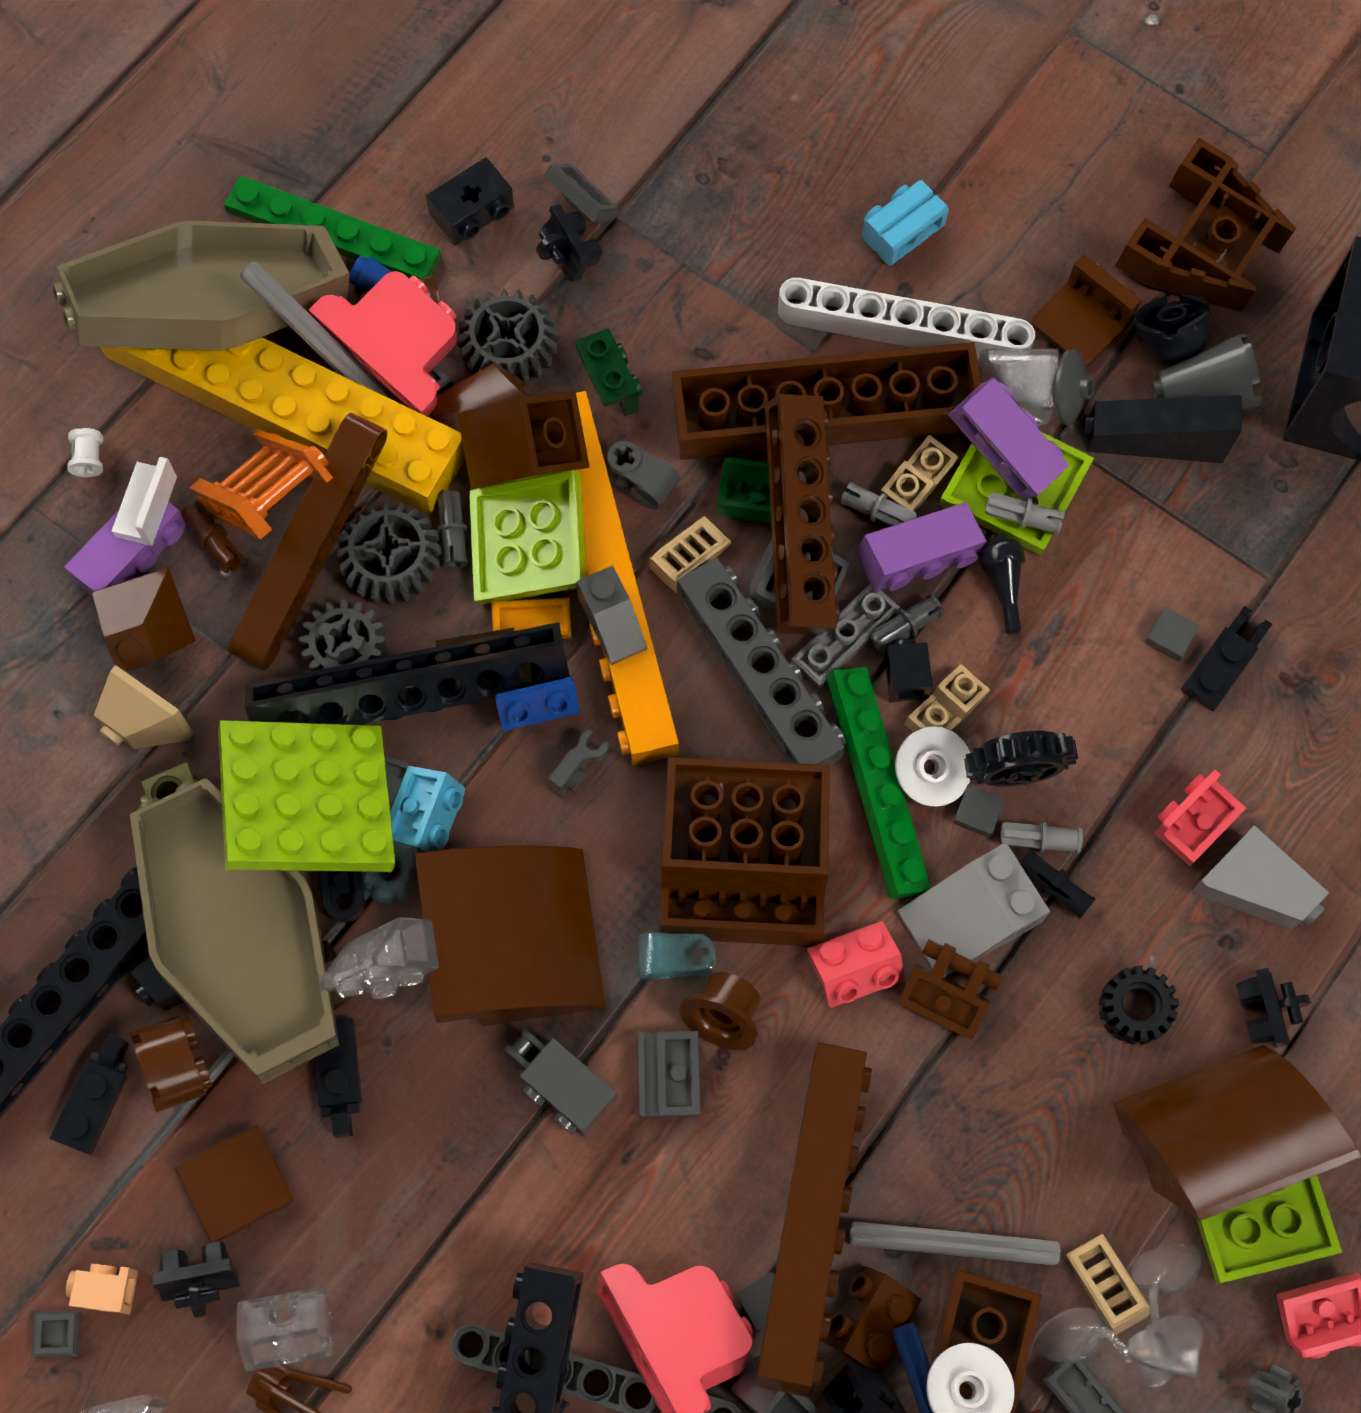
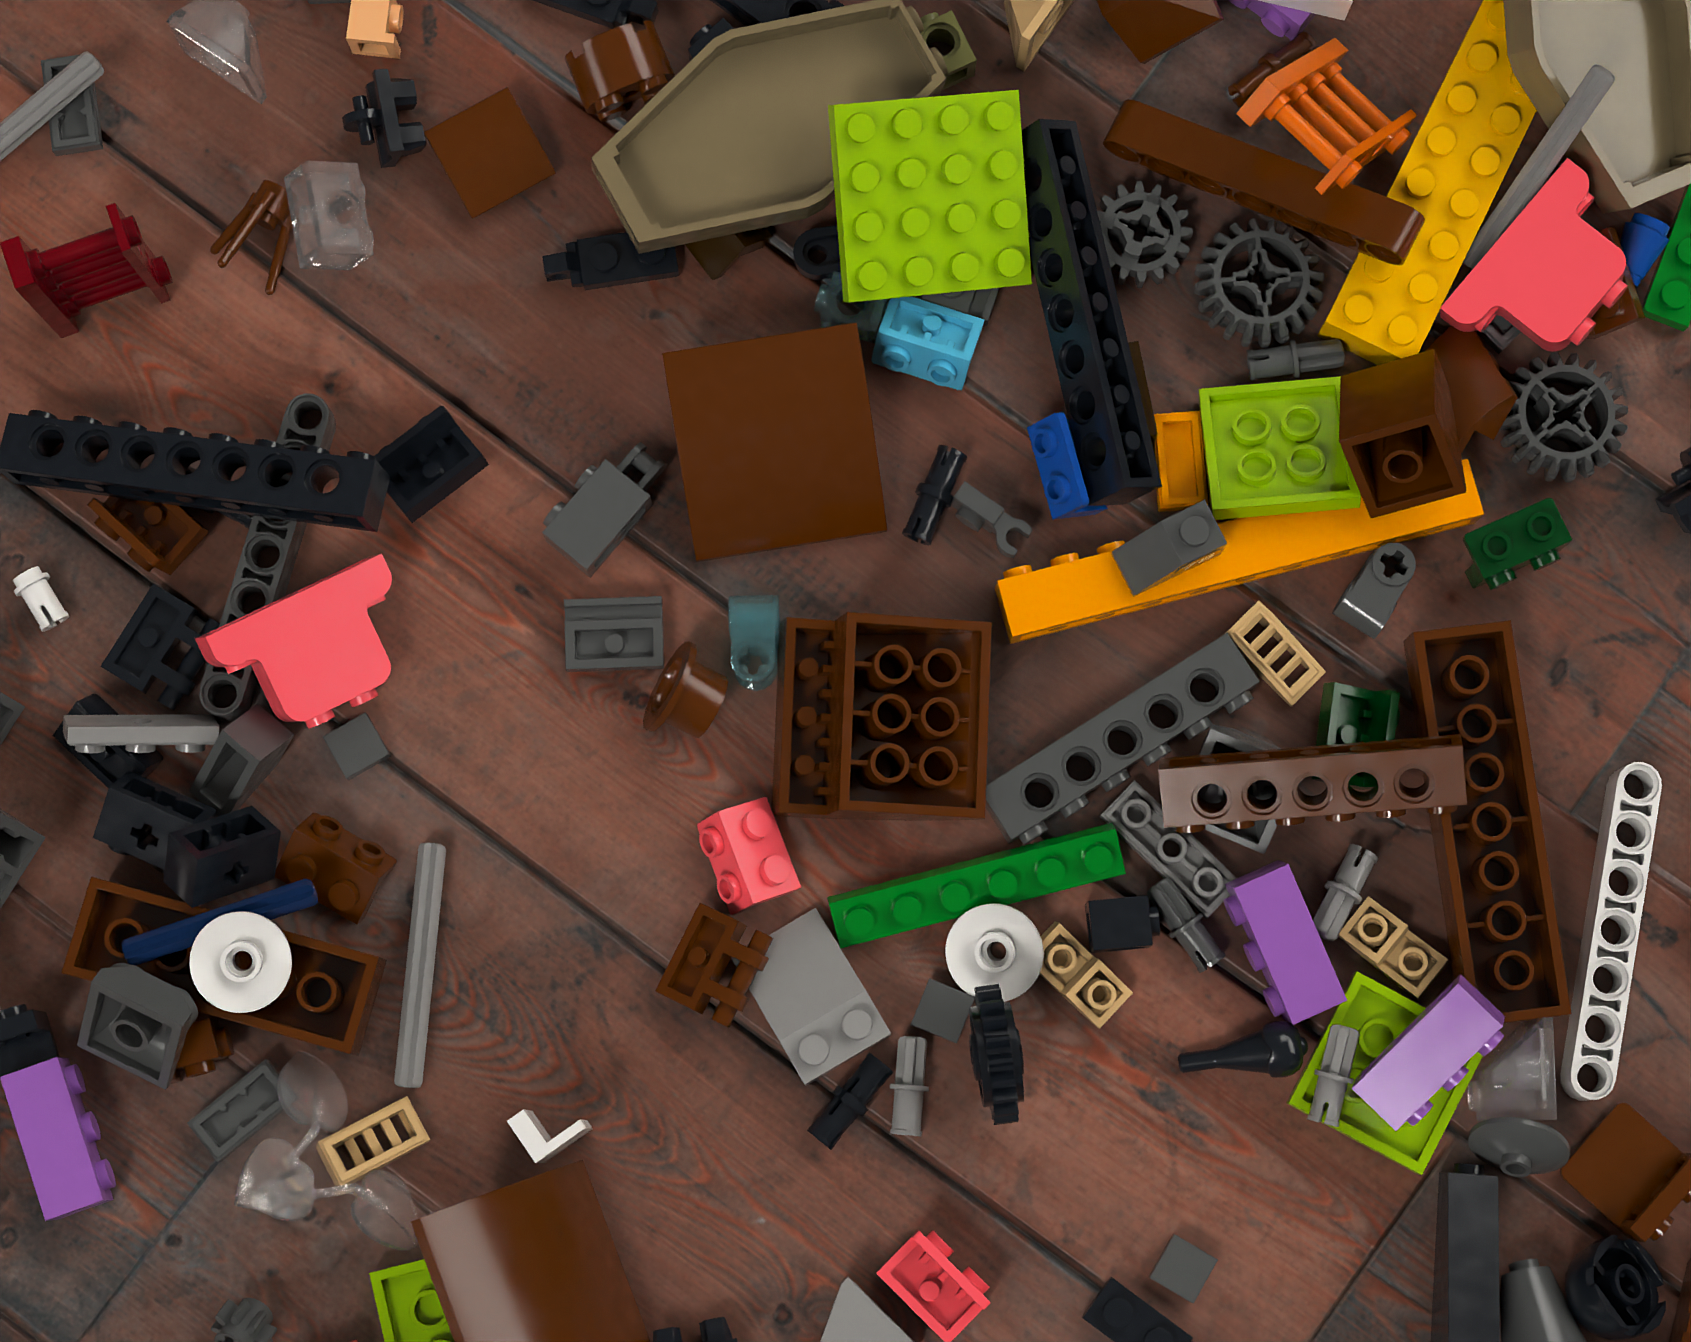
camera: 90 degrees right, 10 degrees up
clear slope [318,917,439,998] -> none
reddish brown brick [755,1042,872,1397] -> none
black tyre [1098,966,1179,1045] -> none
none -> black bracket [374,406,489,523]
none -> white panel [507,1109,593,1163]
none -> black pin [902,445,967,546]

